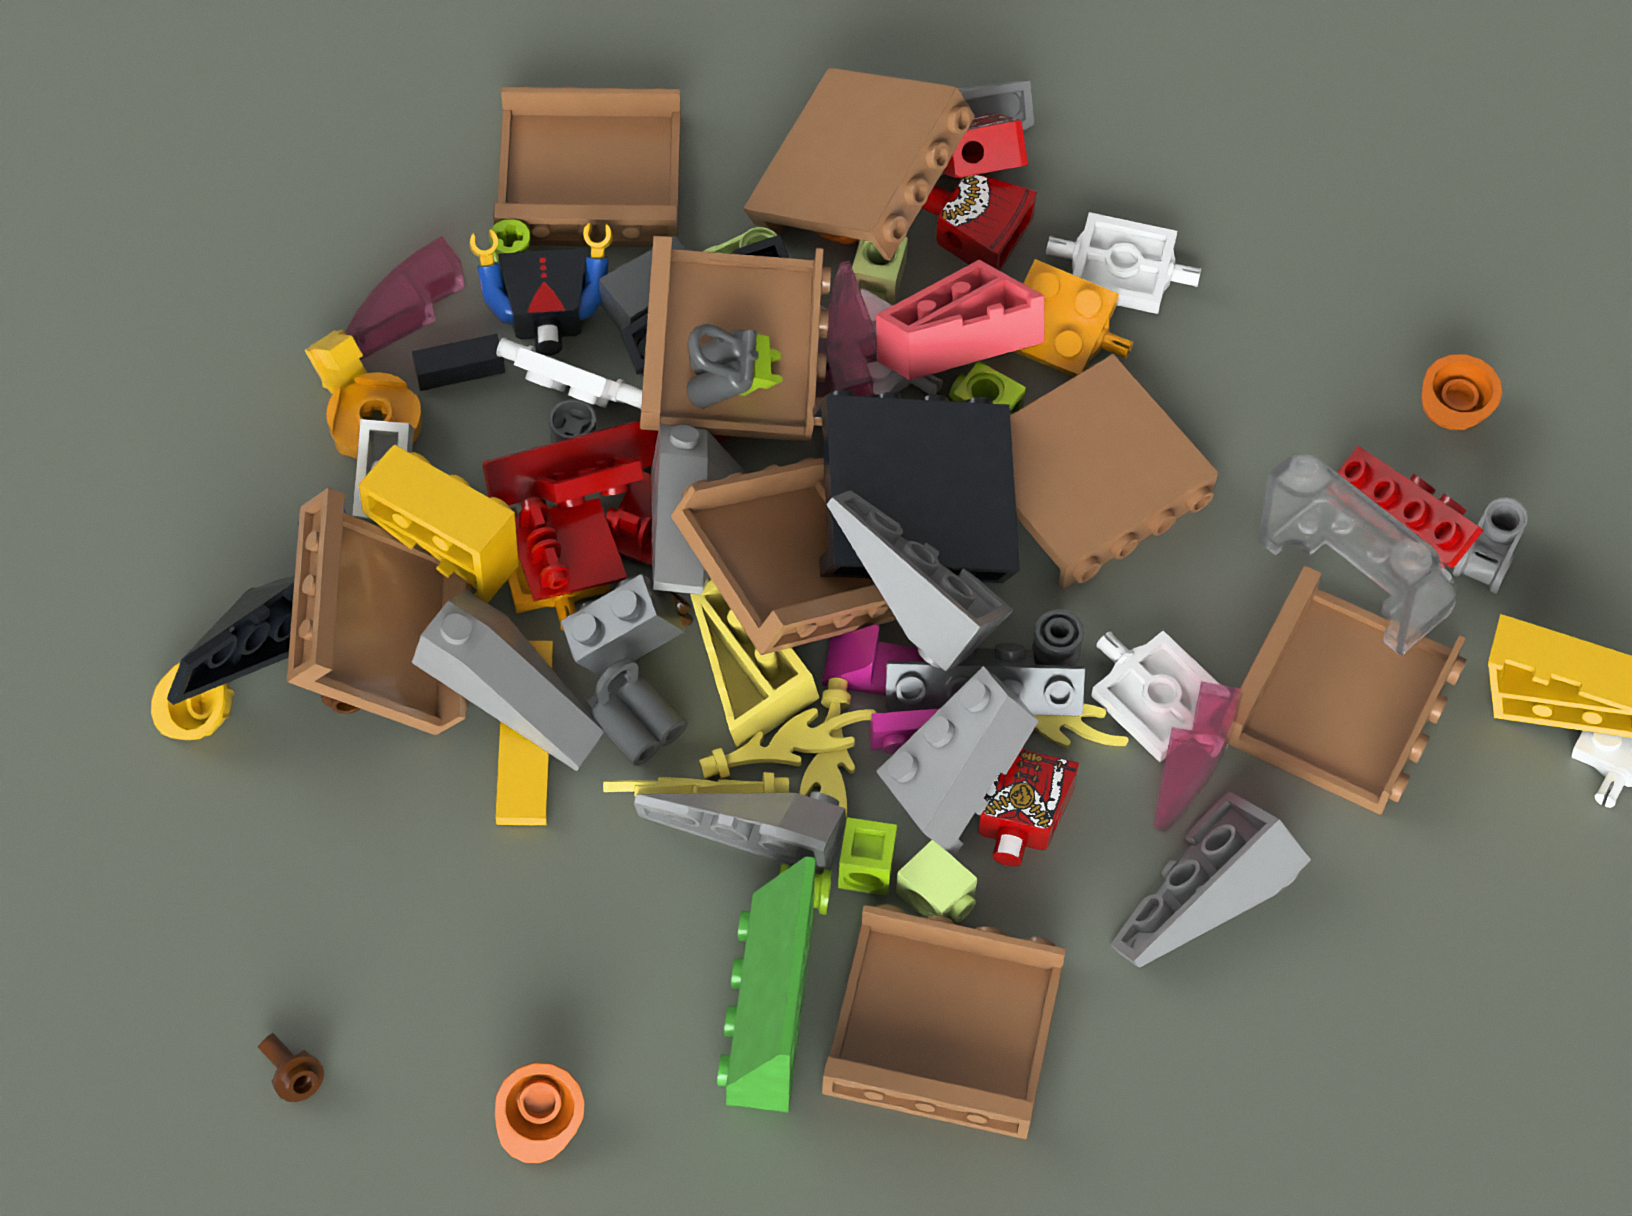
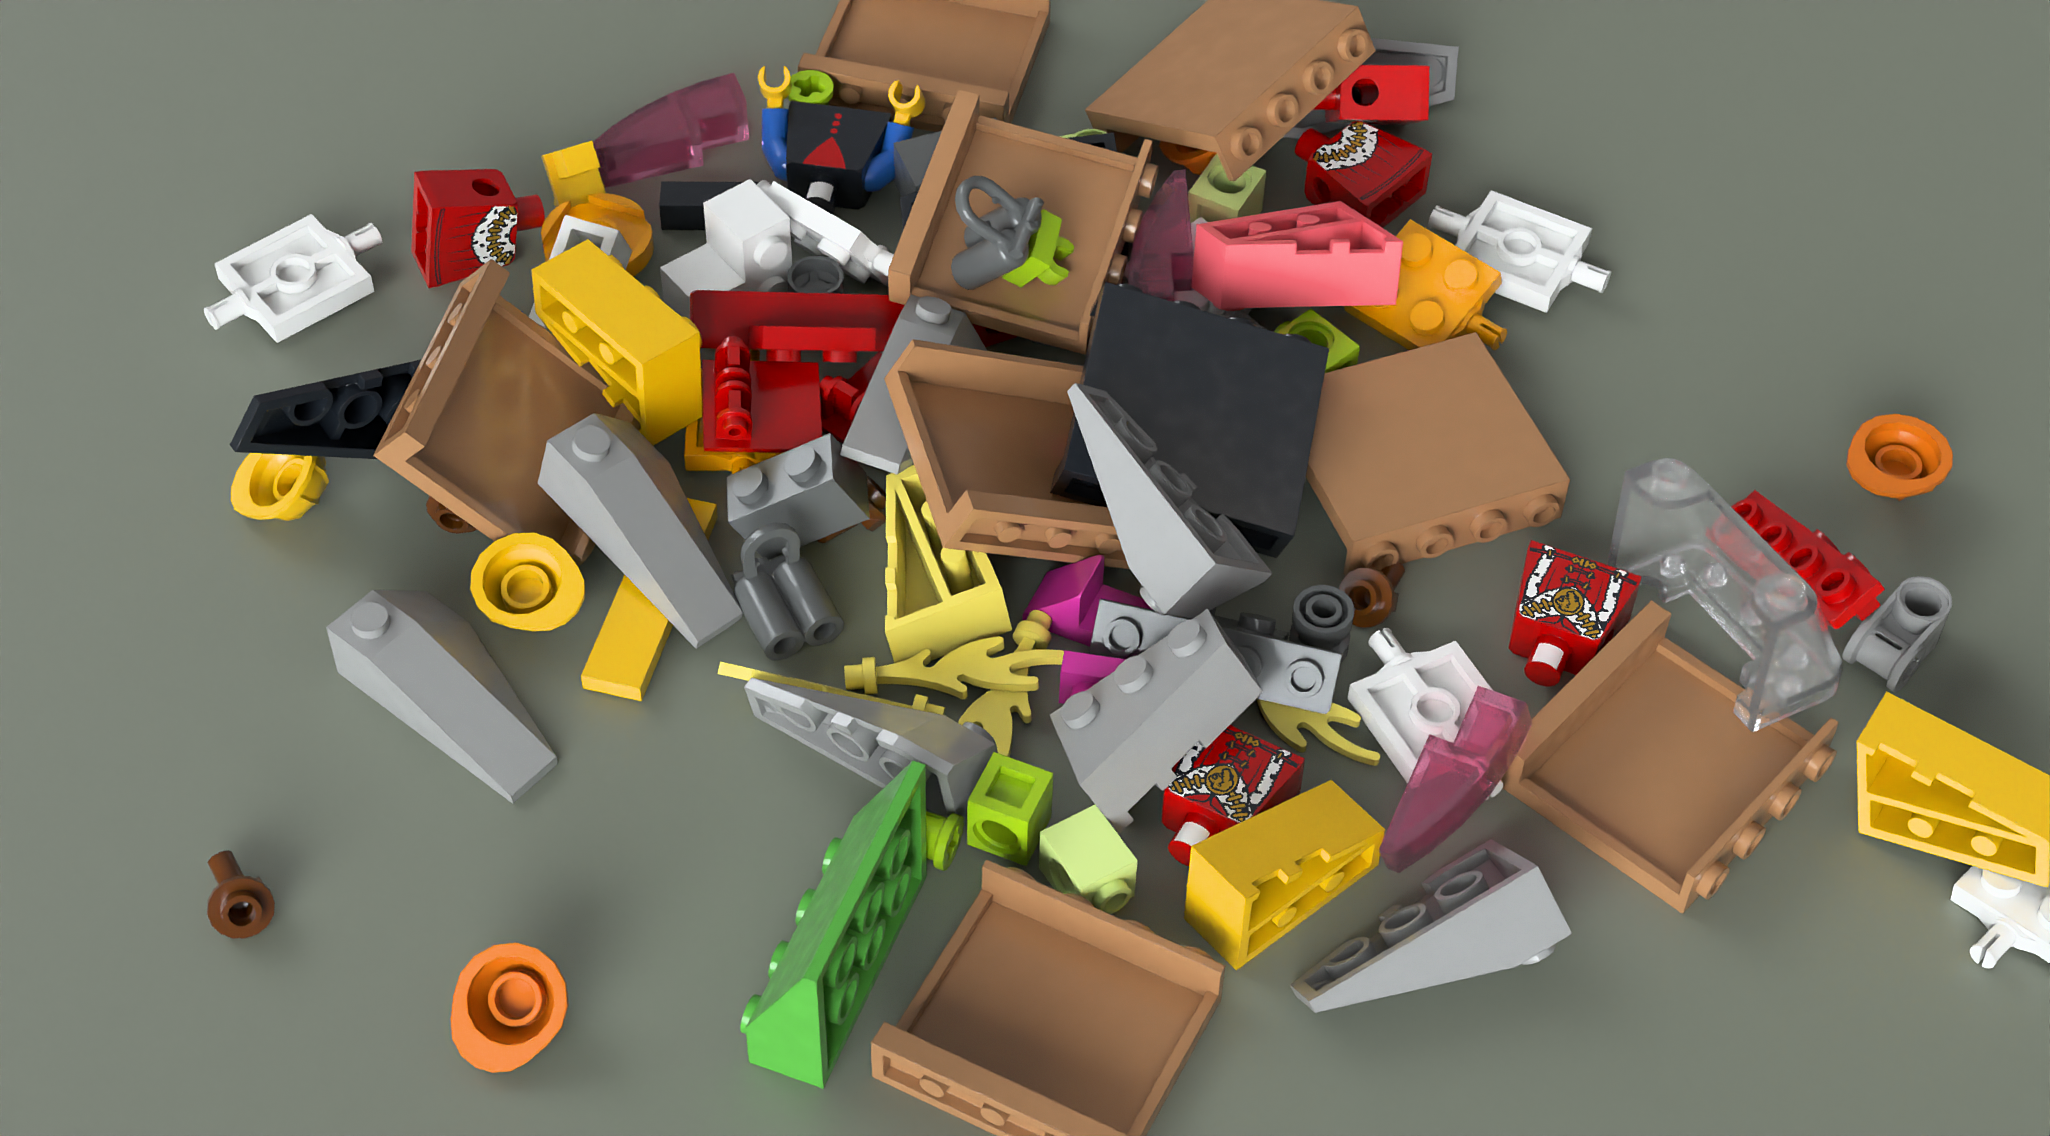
camera: 15 degrees right, 10 degrees down
none -> white plate [204,214,382,343]
none -> light grey wedge [326,590,558,804]
none -> red torso [411,169,545,288]
none -> yellow piece [470,532,585,631]
none -> white brick [660,179,792,319]
none -> yellow wedge [1184,780,1385,971]
none -> reddish brown plate [1339,561,1405,628]
none -> torso [1508,540,1642,687]

